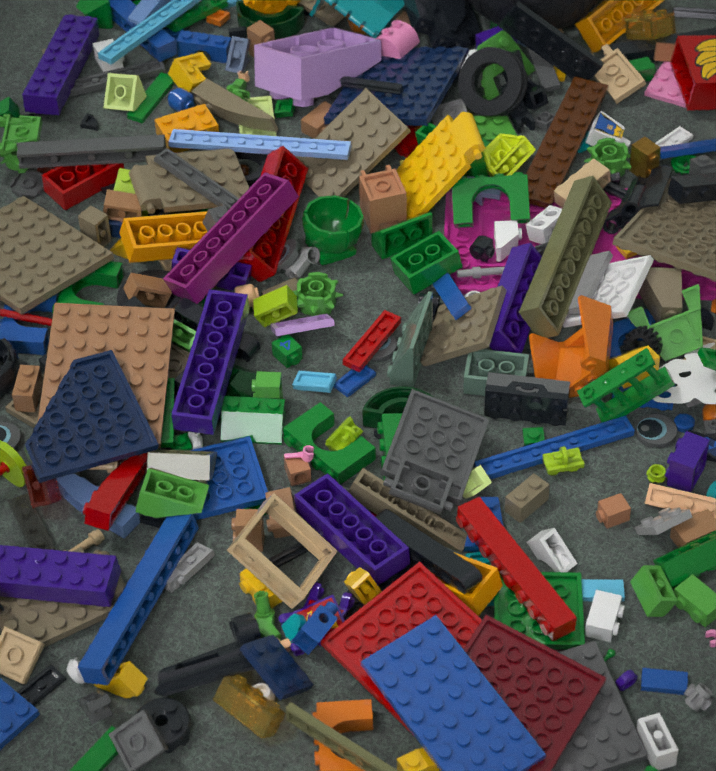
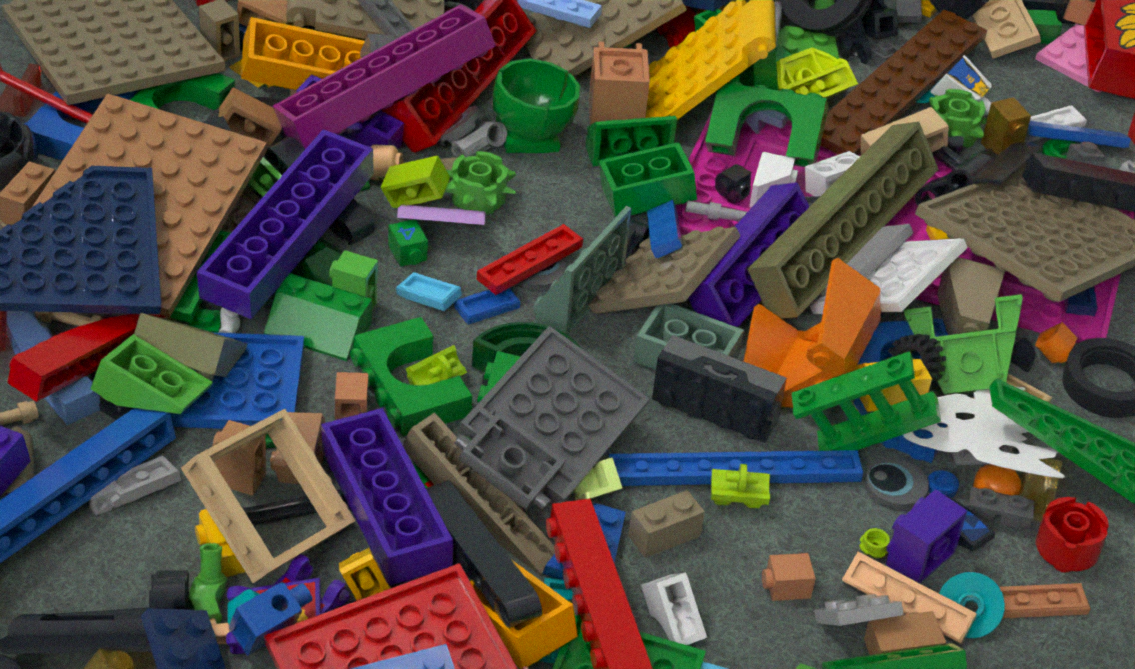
camera: 10 degrees right, 5 degrees down
bright pink hand [284,445,314,462] -> none
green plate [522,427,545,446] -> none

